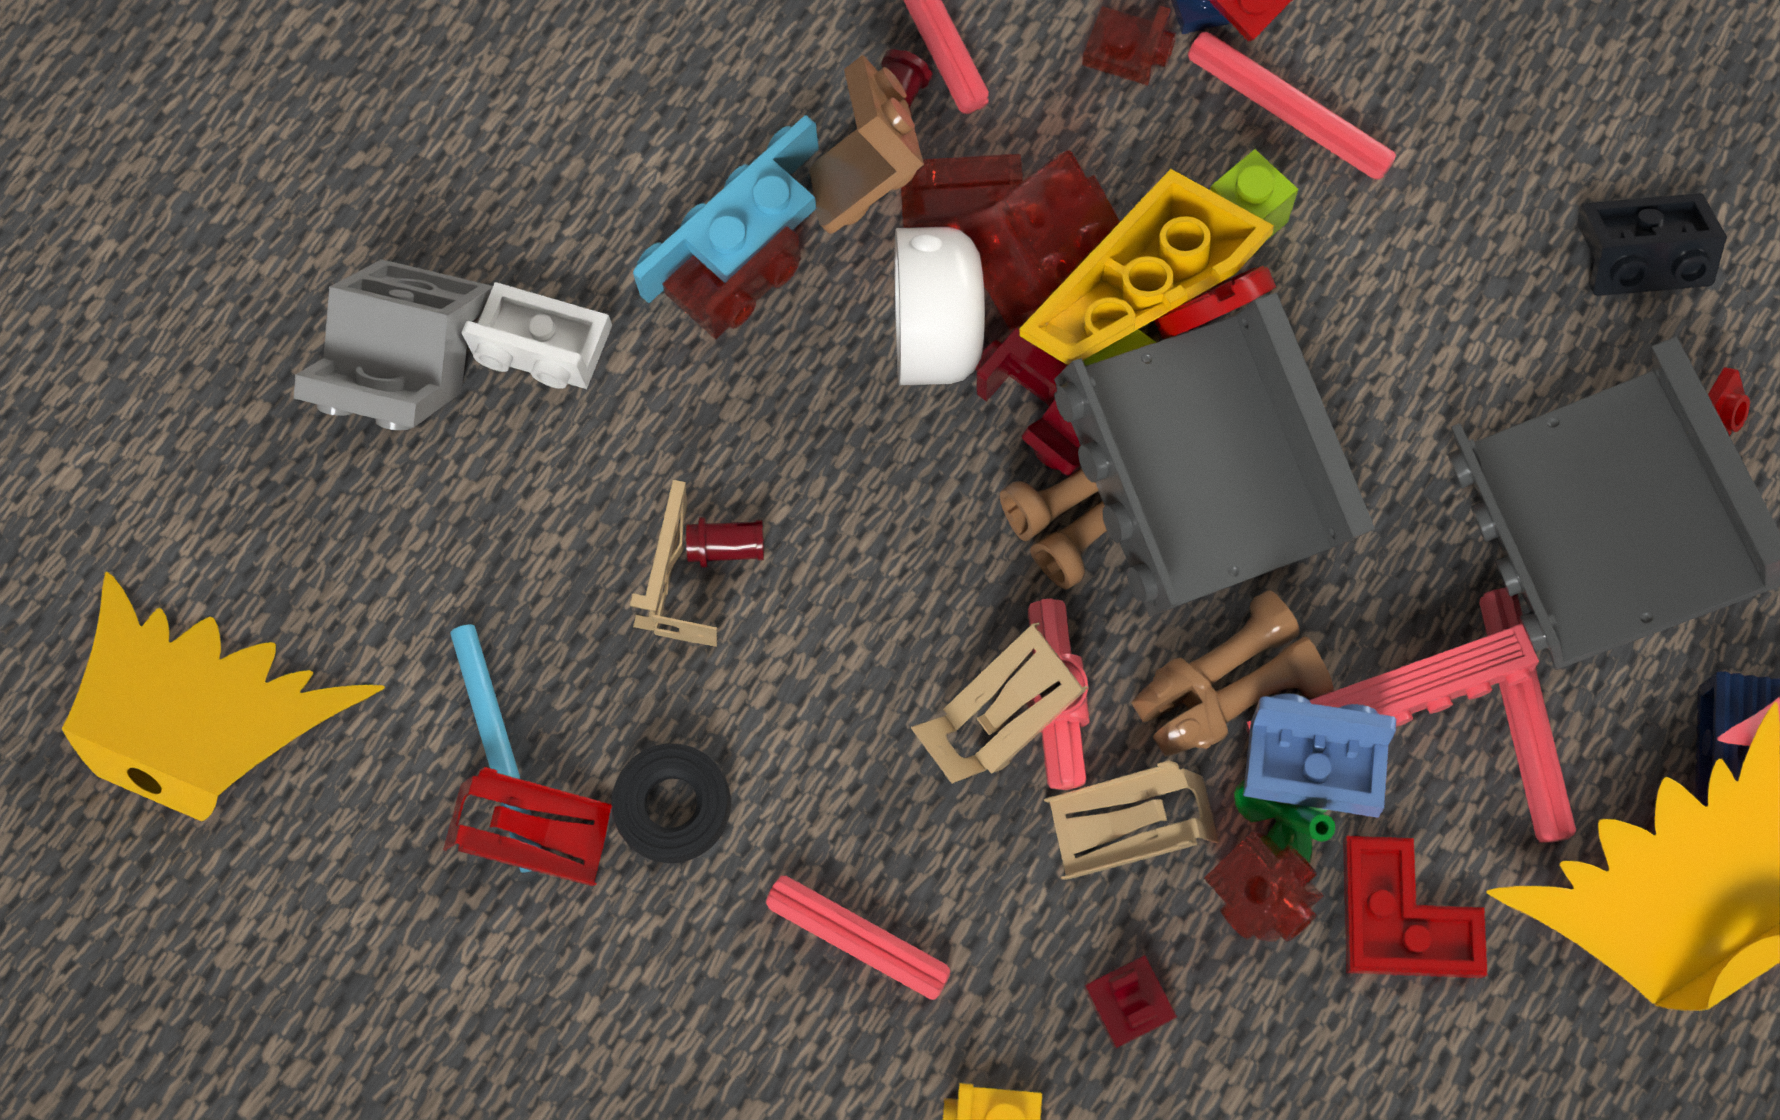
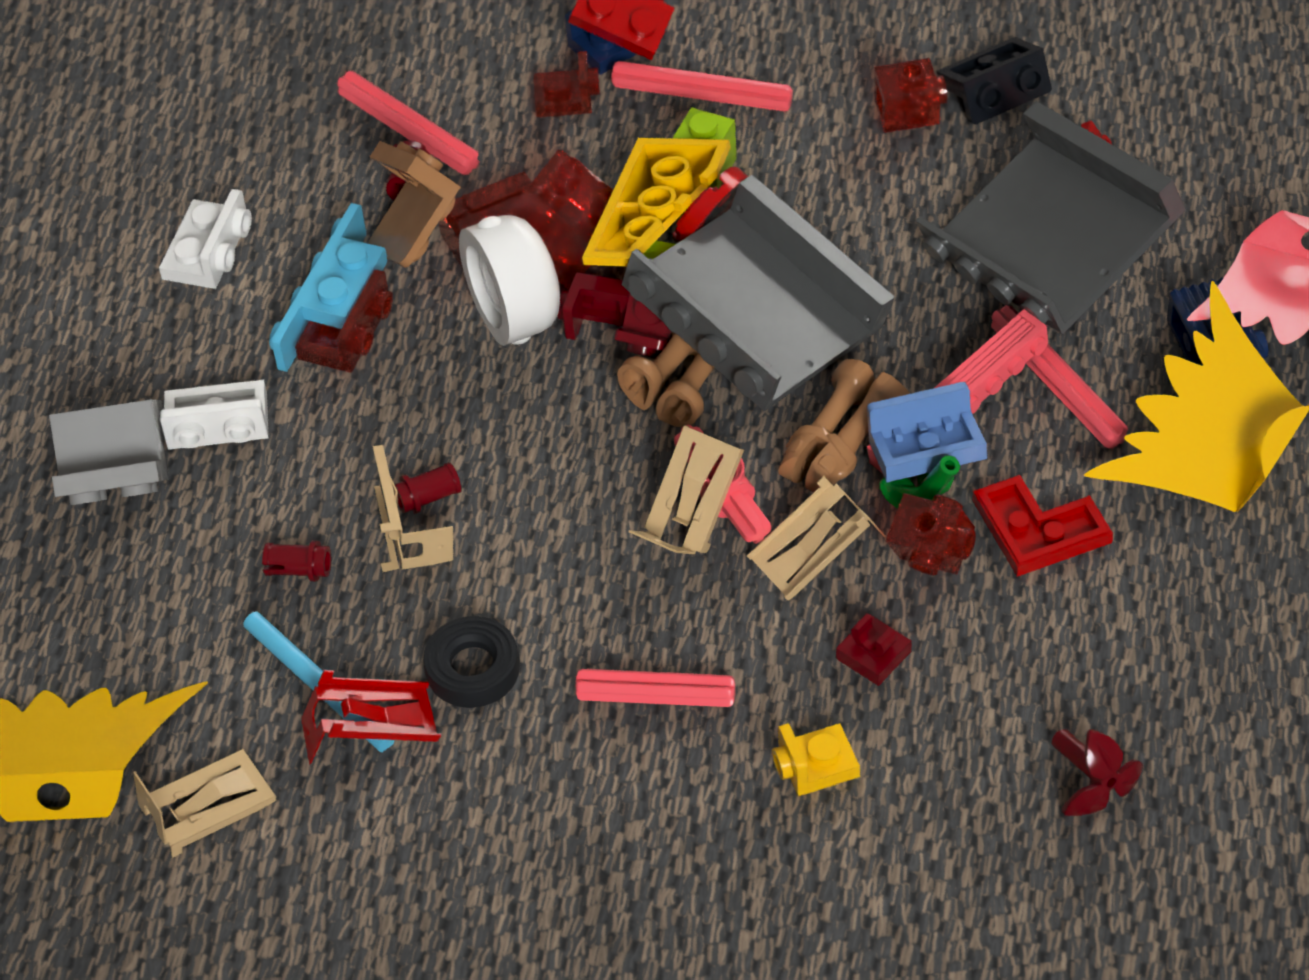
camera: 25 degrees left, 20 degrees down
none -> tan piece [133,749,276,858]
none -> white bracket [159,189,251,289]
none -> dark red pin [262,540,332,582]
none -> clear red brick [874,58,947,133]

